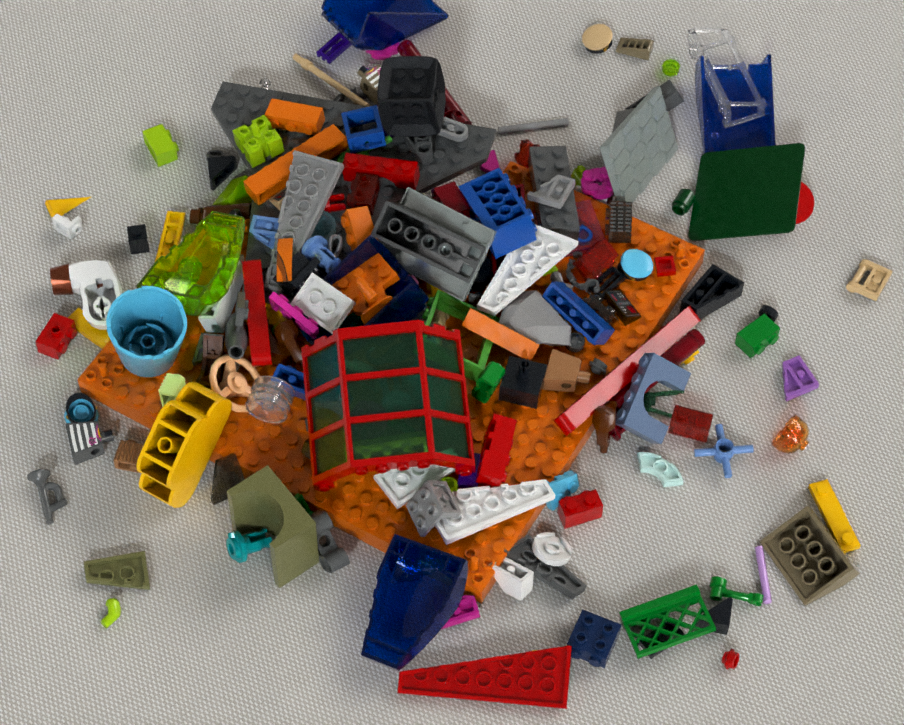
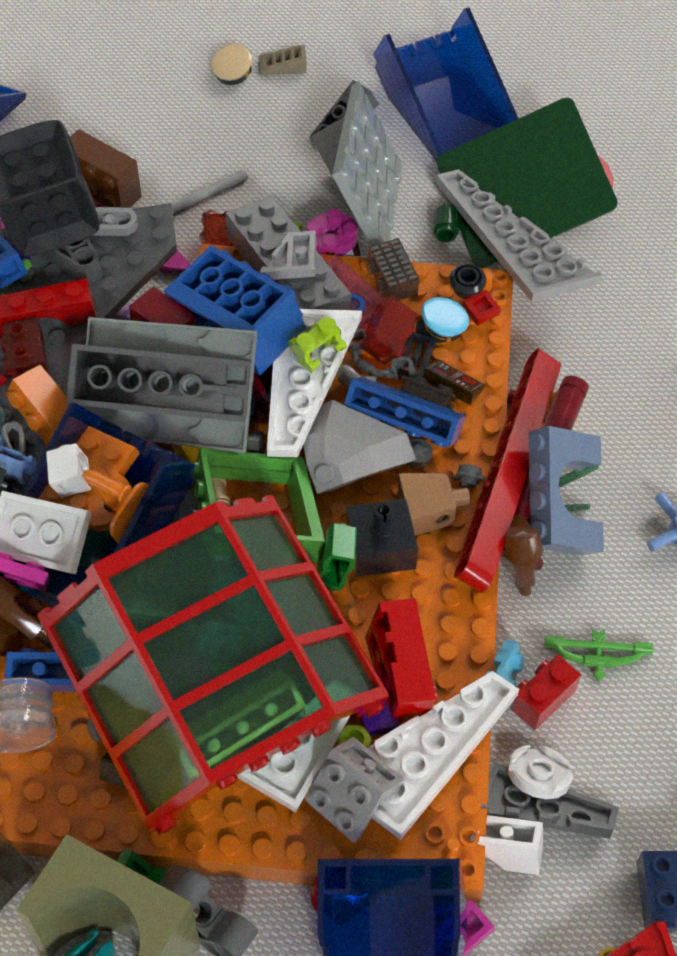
camera: 25 degrees left, 0 degrees up
orange tile [461,308,540,361] -> none
light aqua tile [637,452,684,487] -> none
clear neon green tile [662,59,680,76] -> none
clear red brick [668,405,713,443] -> none
black wedge [679,264,744,319] -> none
clear windscreen [687,28,767,128] -> none
green brick [735,314,780,358] -> none
black tile [758,305,778,322] -> none
none -> white brick [46,443,91,498]
none -> reddish brown brick [70,129,142,208]
none -> lime piece [288,317,347,373]
none -> light grey wing [436,170,602,302]
none -> black cone [449,264,486,299]
none -> bright green piece [544,628,653,681]

